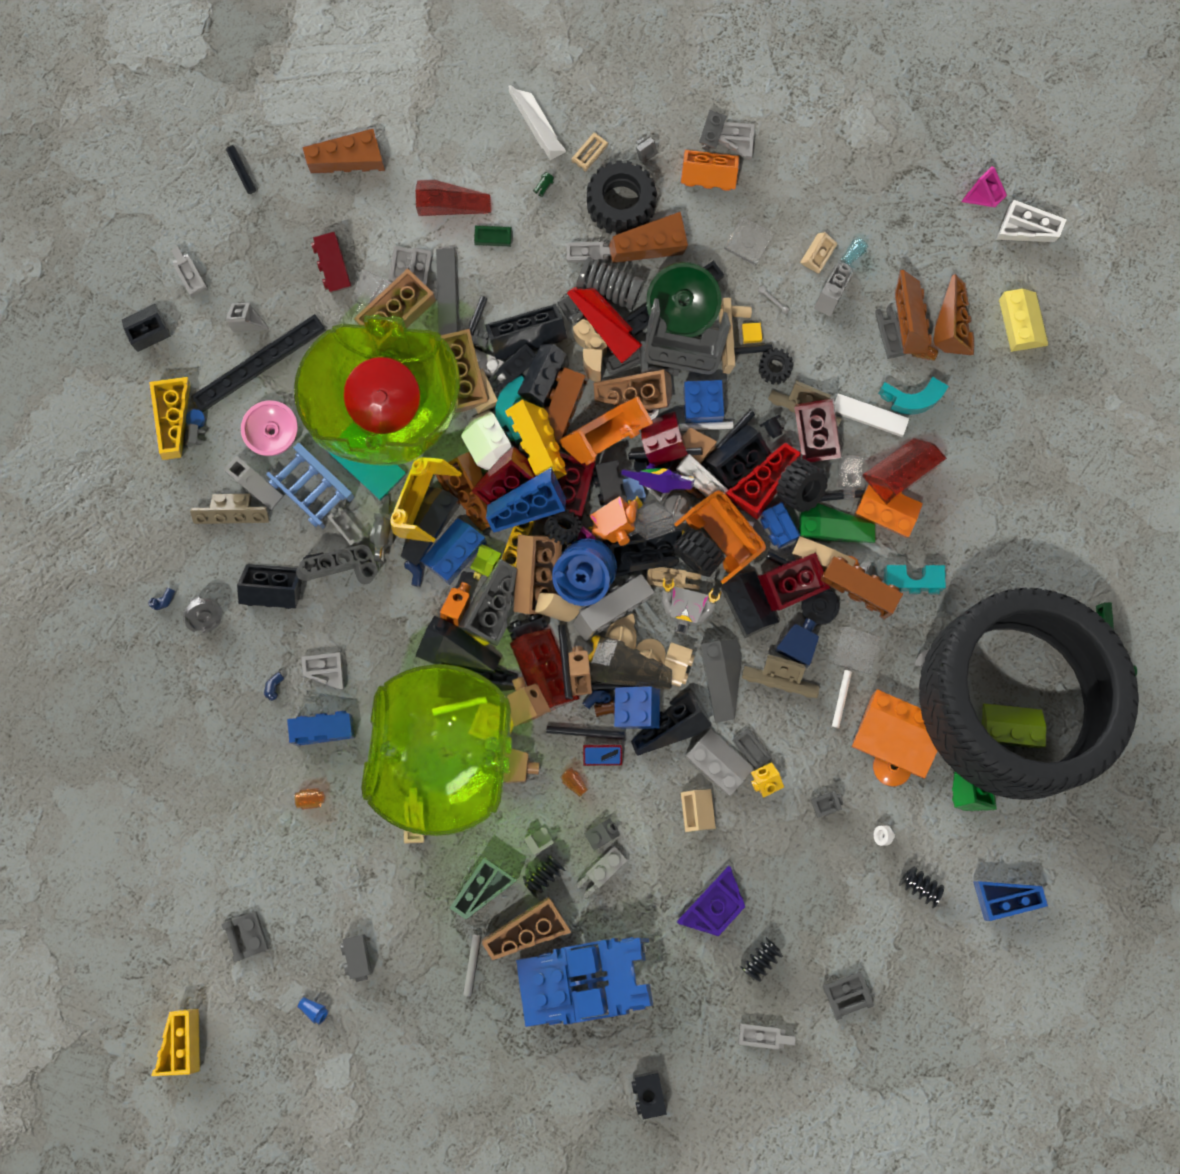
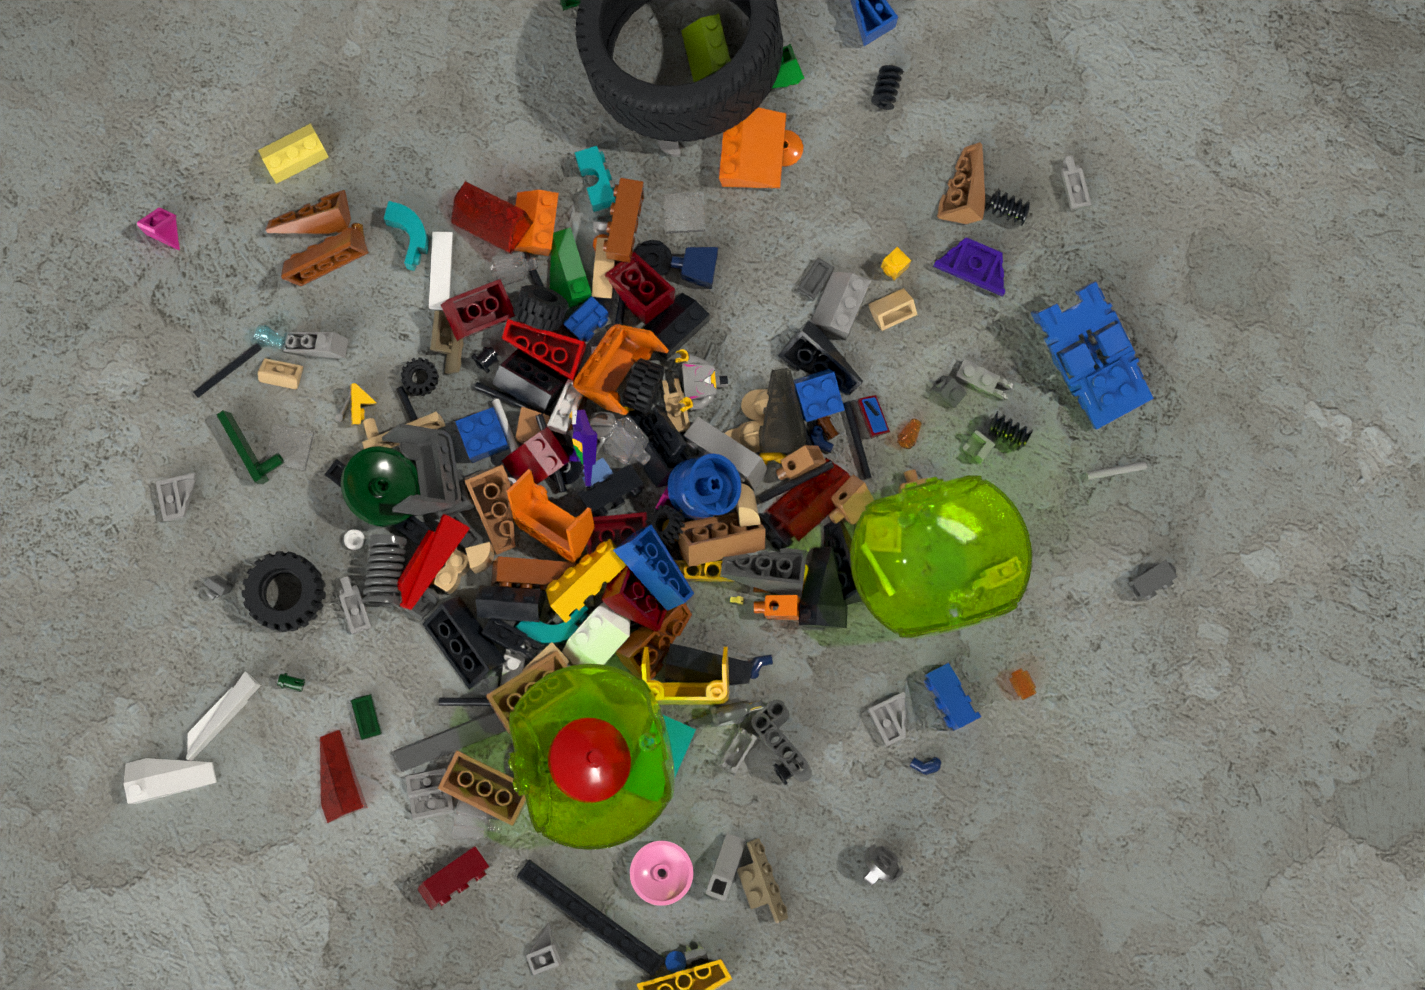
camera: 115 degrees left, 0 degrees up
dark blue arm [148,588,176,610] -> none
yellow wedge [151,1009,200,1076] -> none
dark grey plate [221,911,269,962] -> none
black slope [237,564,302,609] -> none
medium blue fence [266,442,355,529] -> none
blue cone [297,997,329,1025] -> none
dark orange wedge [302,129,385,173] -> none
blue slope [421,518,486,585] -> none
sand green wedge [450,858,518,919] -> none
lime panel [470,544,502,577] -> none
medium nougat wedge [482,896,571,960] -> none
tan tile [571,133,608,172] -> none
orange torso [588,496,643,546] -> none
dark orange wedge [609,211,688,263] -> none
black brick [631,1071,667,1120] -> none
tan brick [658,643,695,688] -> none
orange slope [681,150,739,191] -> none
dark grey hinge [699,110,726,151] -> none
dark grey wedge [700,640,742,723] -> none
yellow tile [741,322,762,344] -> none
dark tan bracket [742,655,819,698] -> none
yellow brick [751,762,784,798] -> none
dark grey bracket [810,791,843,818] -> none
dark grey plate [823,971,874,1021] -> none
white bar [832,670,852,728] -> none
white tile [874,826,895,846] -> none
dark grey hinge [875,306,906,359] -> none
white wedge [996,200,1067,242] -> none
none -> white wedge [123,758,217,804]
none -> black bar [193,343,262,398]
none -> dark green piece [216,410,284,485]
none -> white tile [344,529,365,550]
none -> yellow slope [350,383,377,425]
none -> yellow brick [881,247,911,281]
none -> medium nougat wedge [937,142,985,224]

